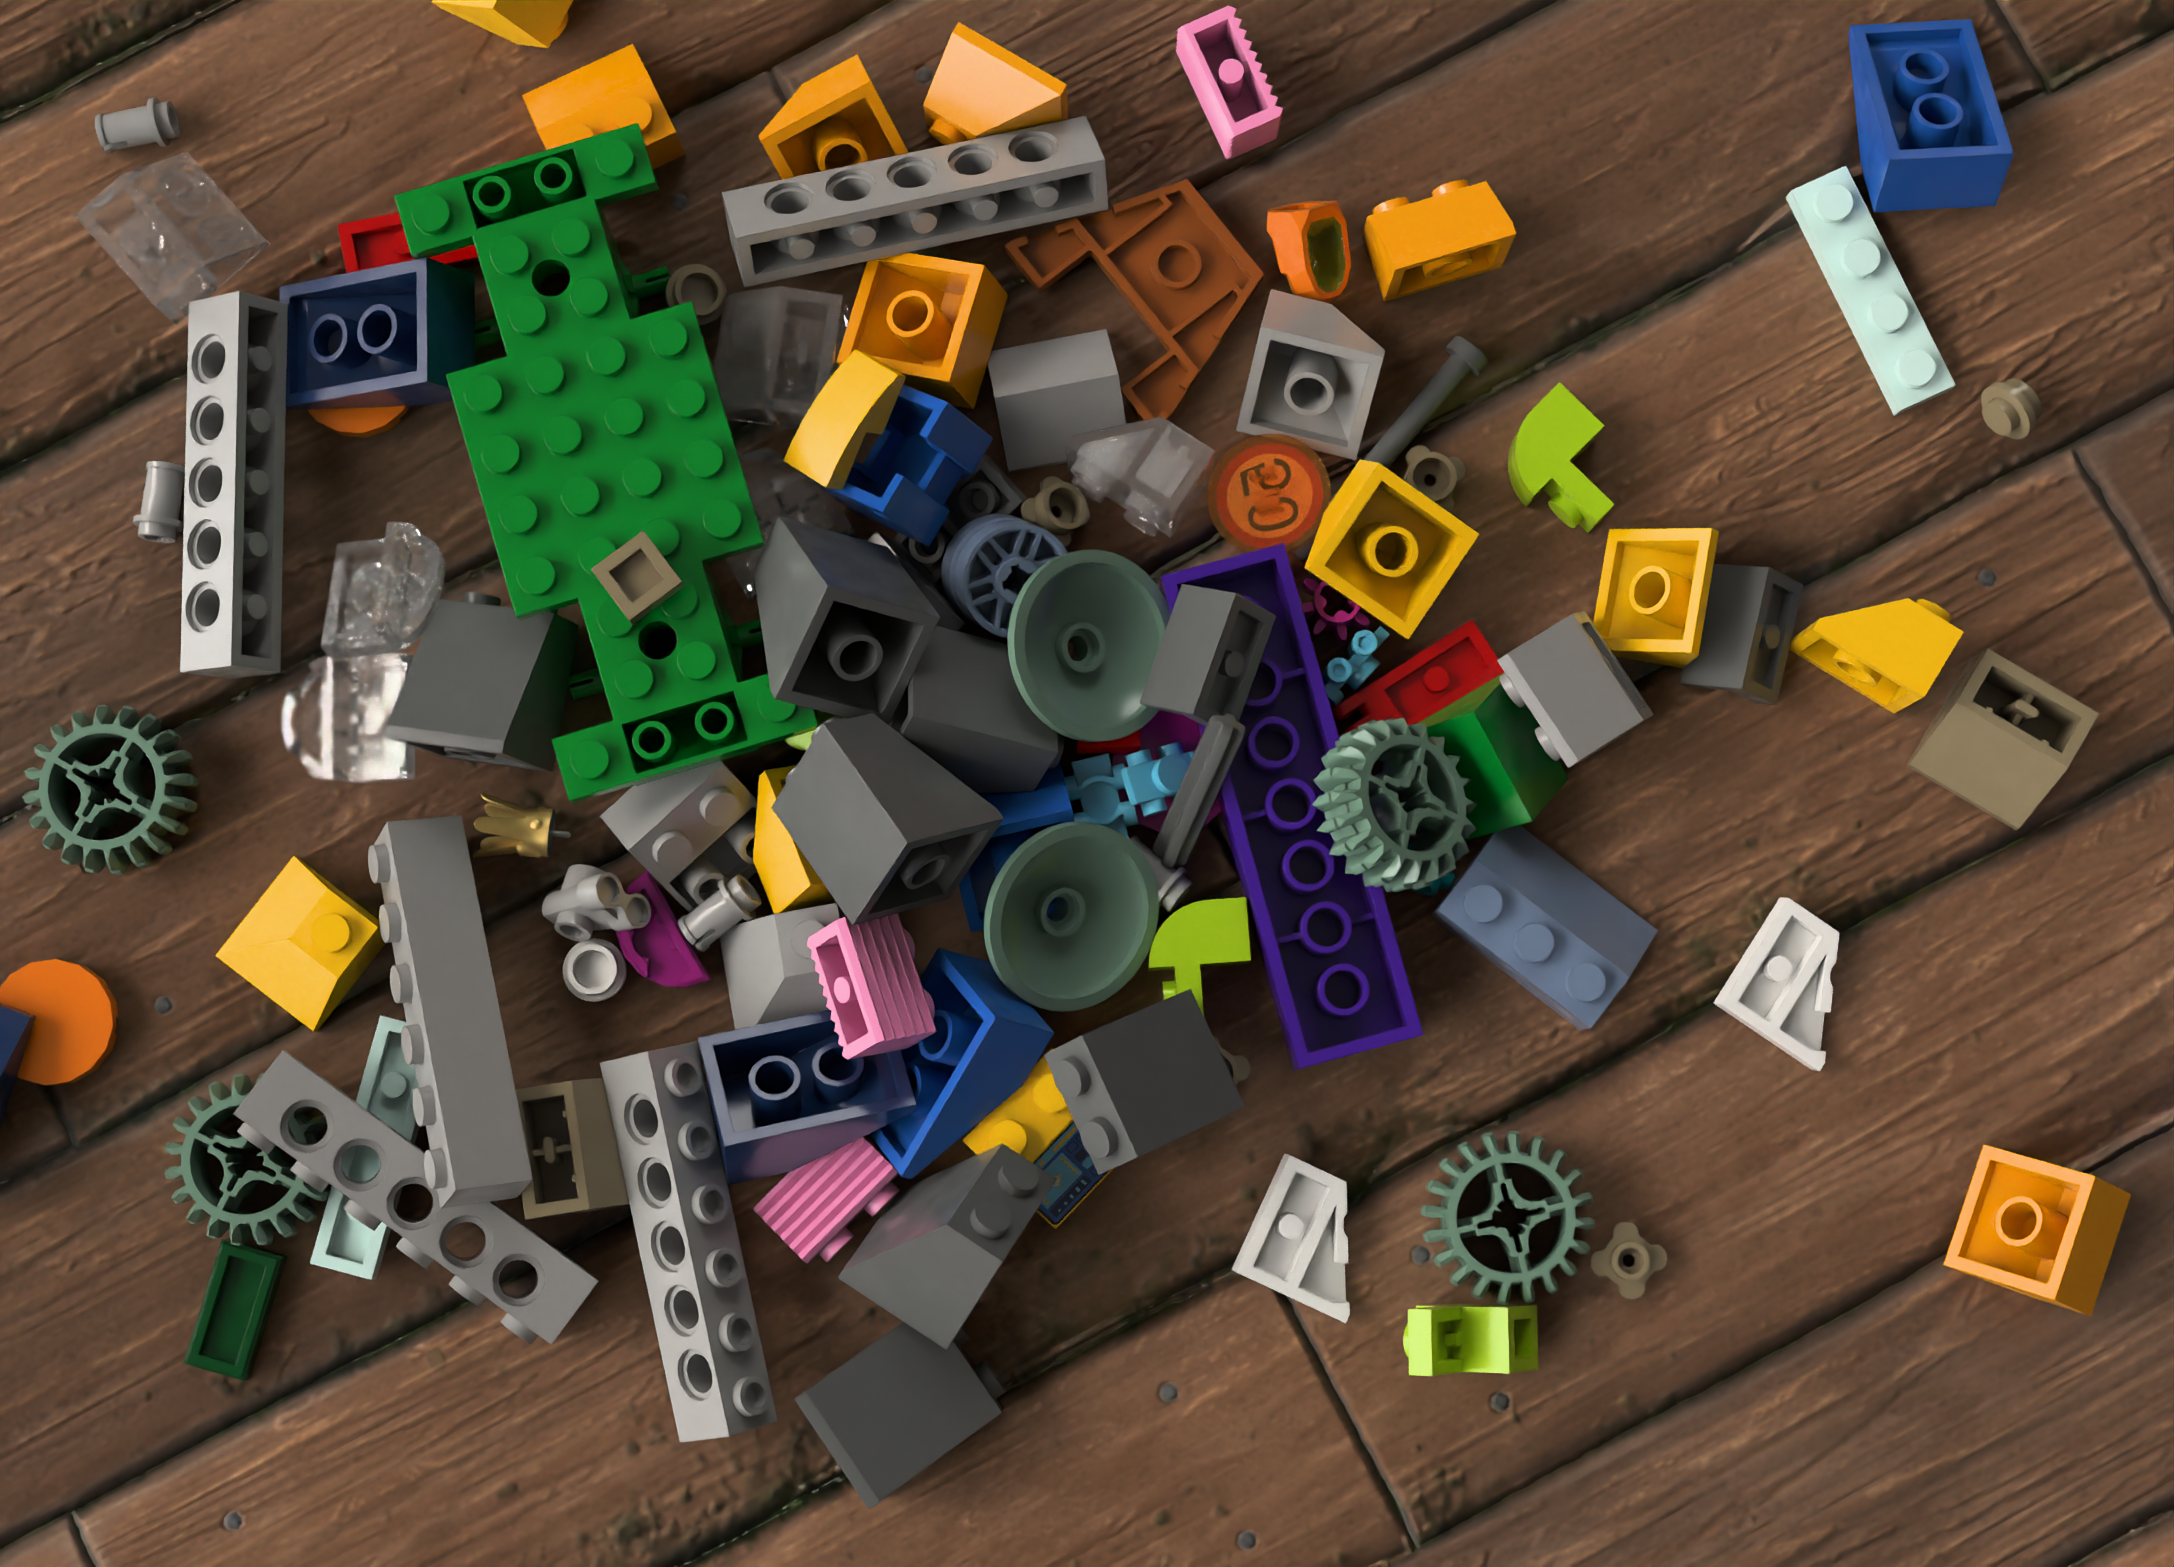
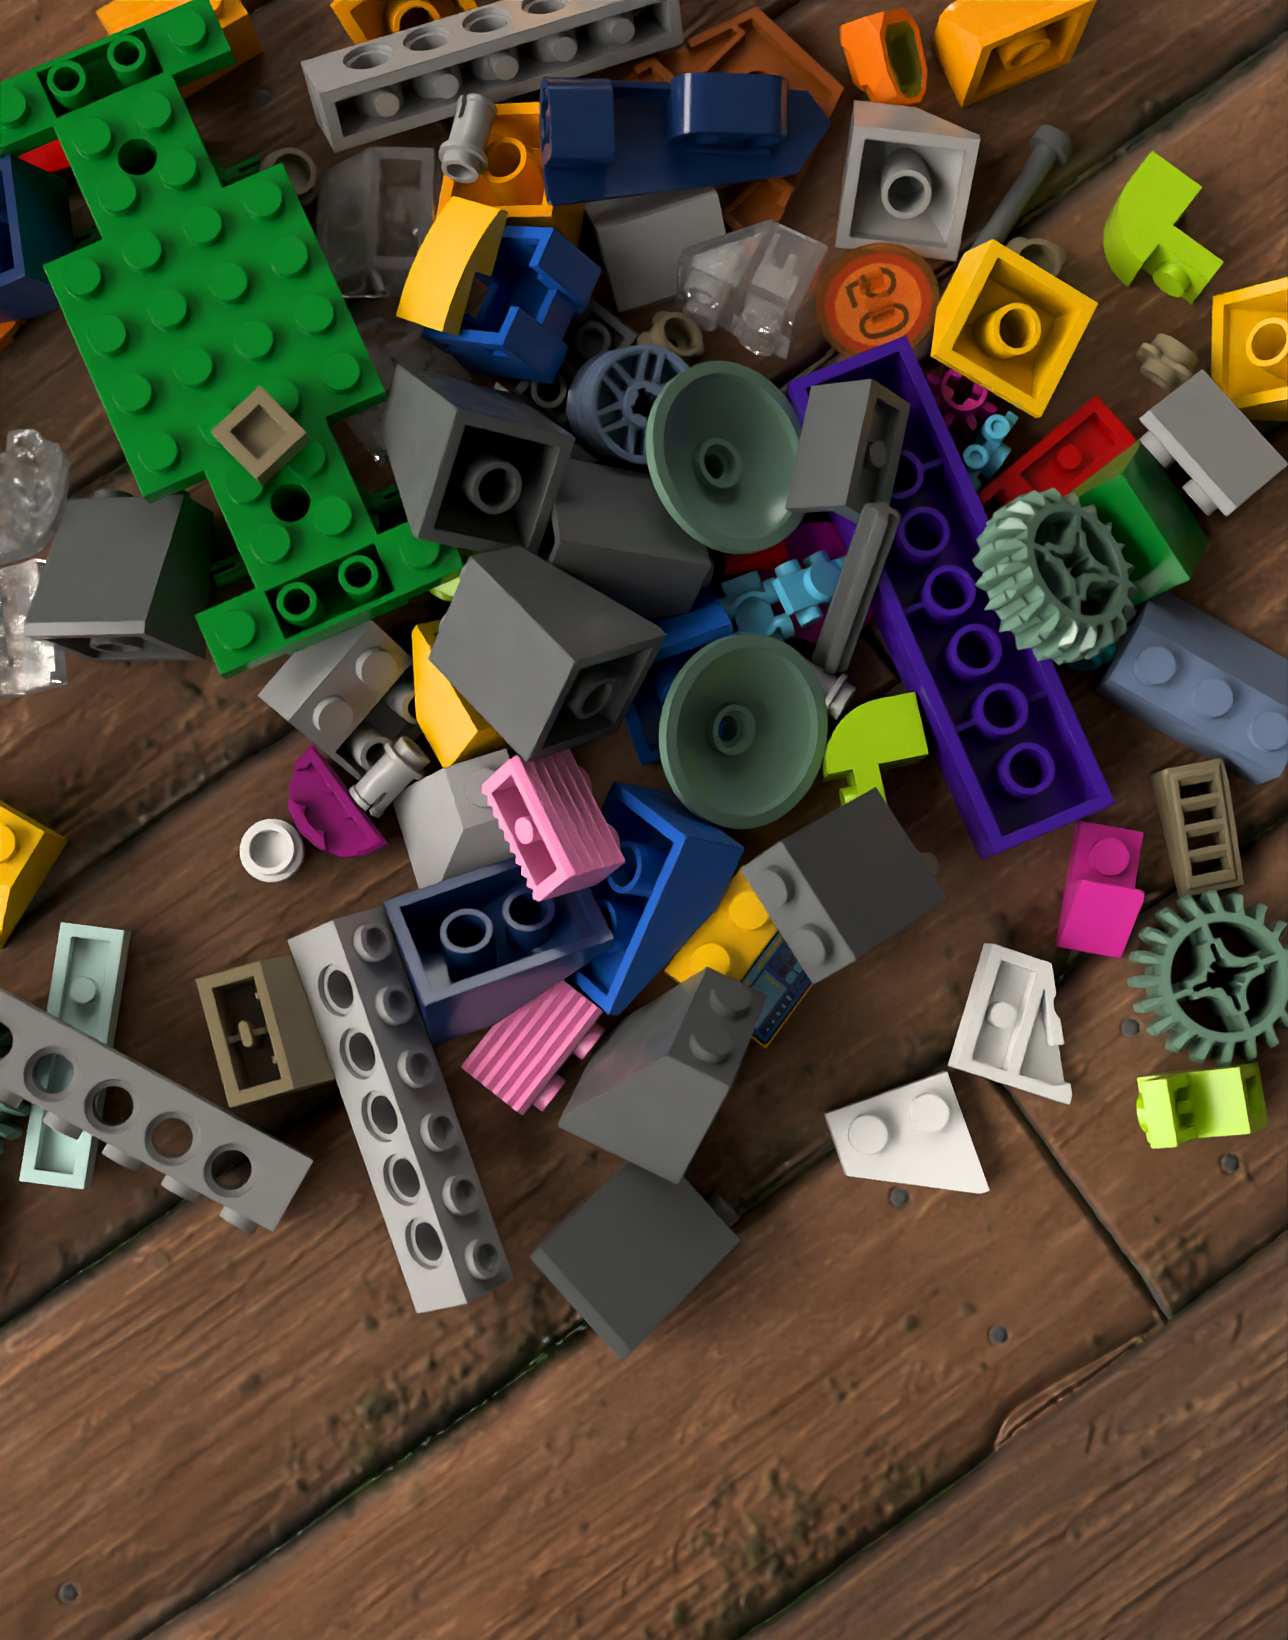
camera: 10 degrees left, 0 degrees up
light grey brick [368,815,533,1208] -> none
pearl gold piece [473,792,571,858] -> none
light grey plate [542,864,651,941] -> none
none -> light grey pin [438,93,497,183]
none -> dark blue panel [539,72,832,206]
none -> white wing [824,1071,990,1194]
none -> dark pink slope [1055,821,1145,959]
none -> dark tan plate [1136,333,1199,390]
none -> dark tan slope [1150,757,1244,898]

